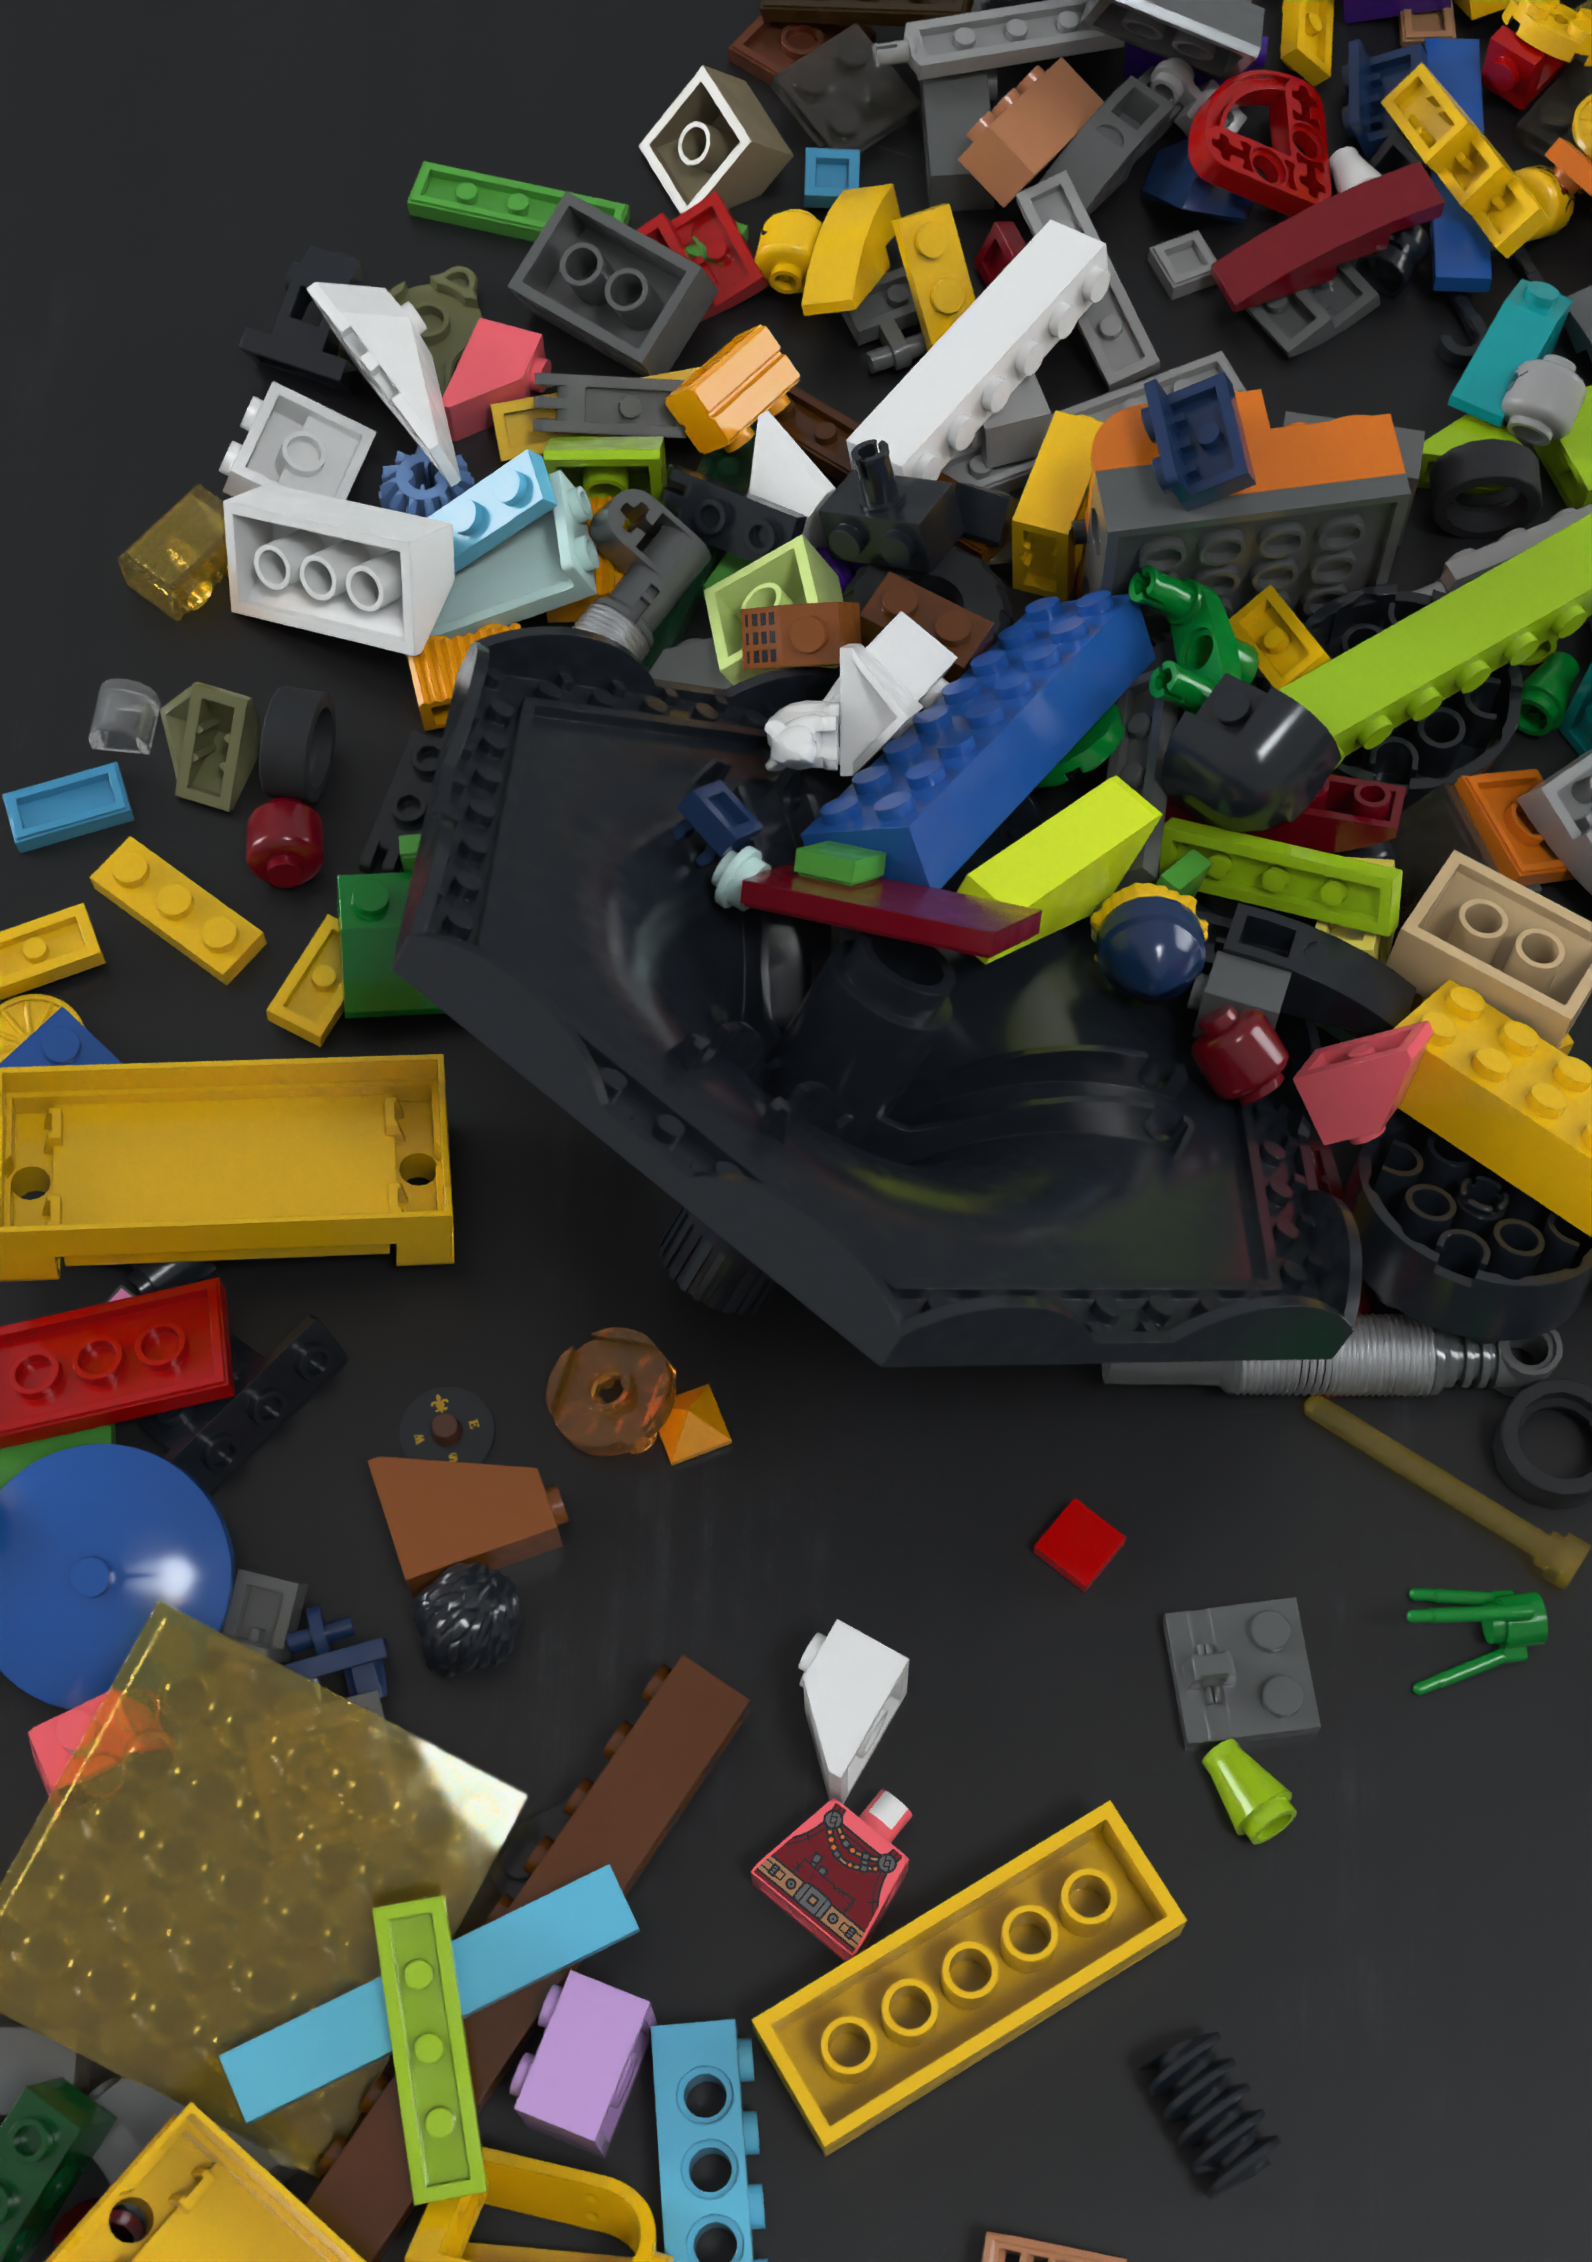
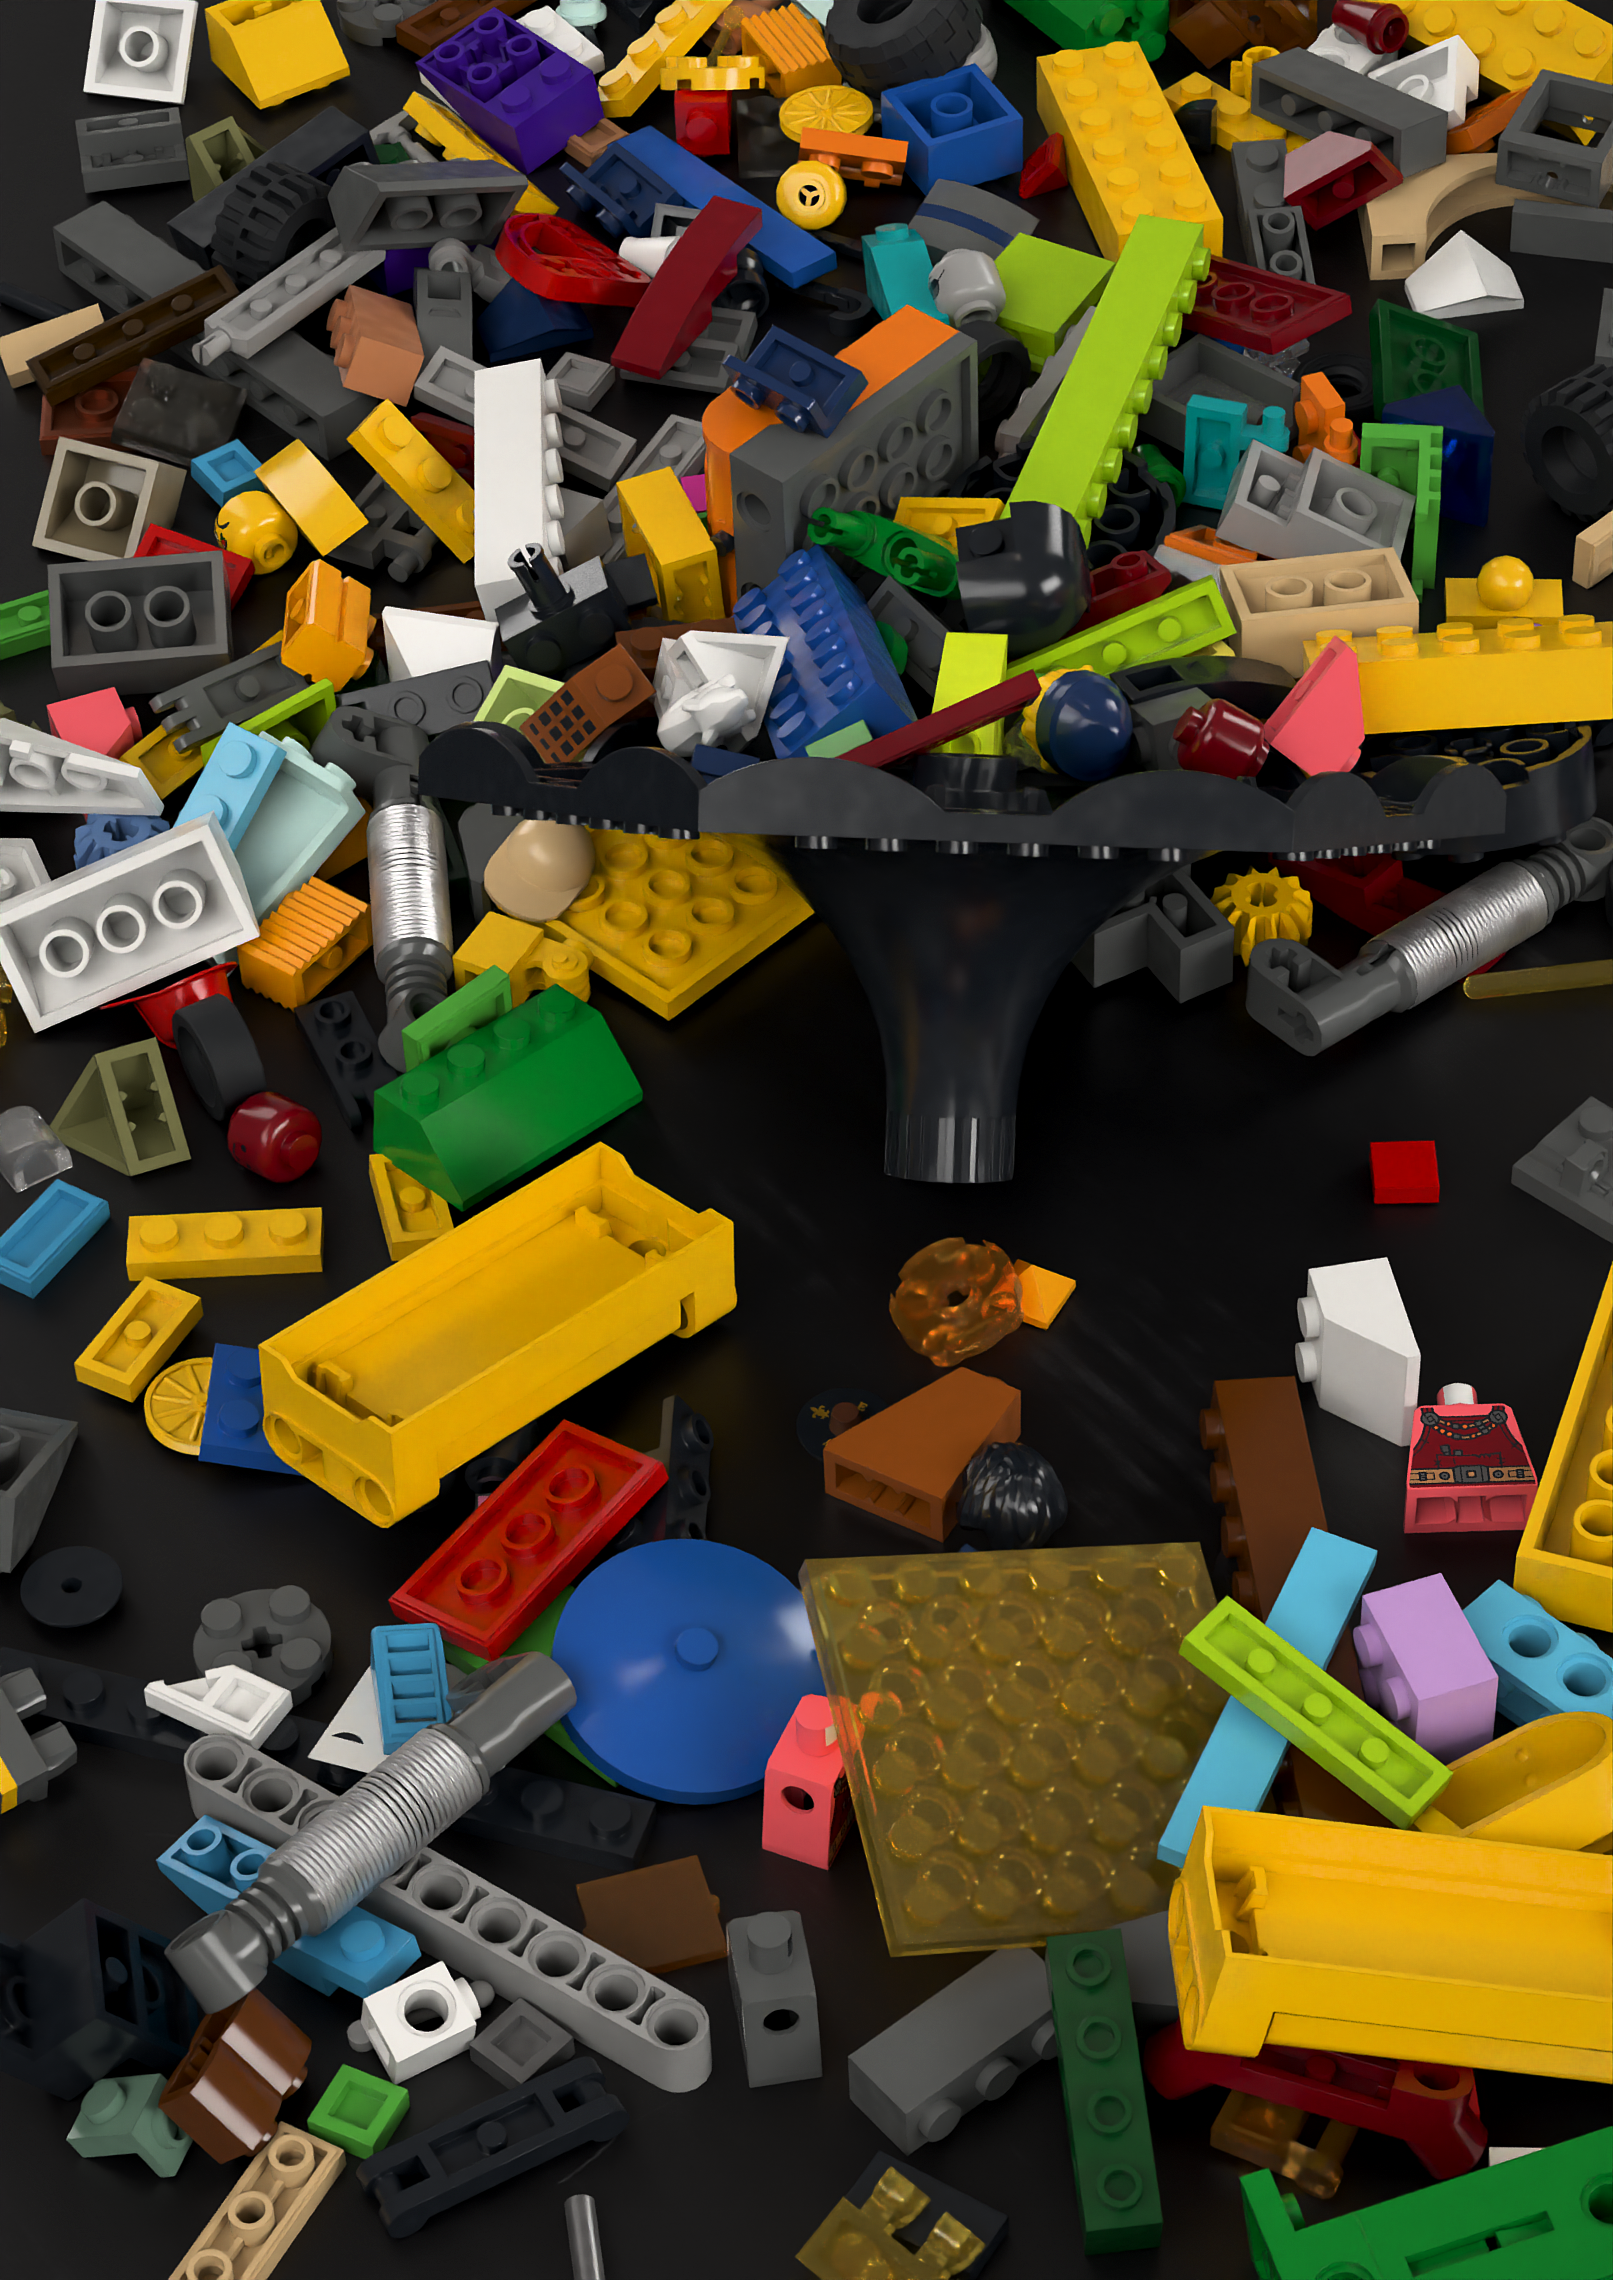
camera: 40 degrees left, 20 degrees down
yellow slope [1381,62,1550,259] -> none
none -> red piece [100,961,238,1049]

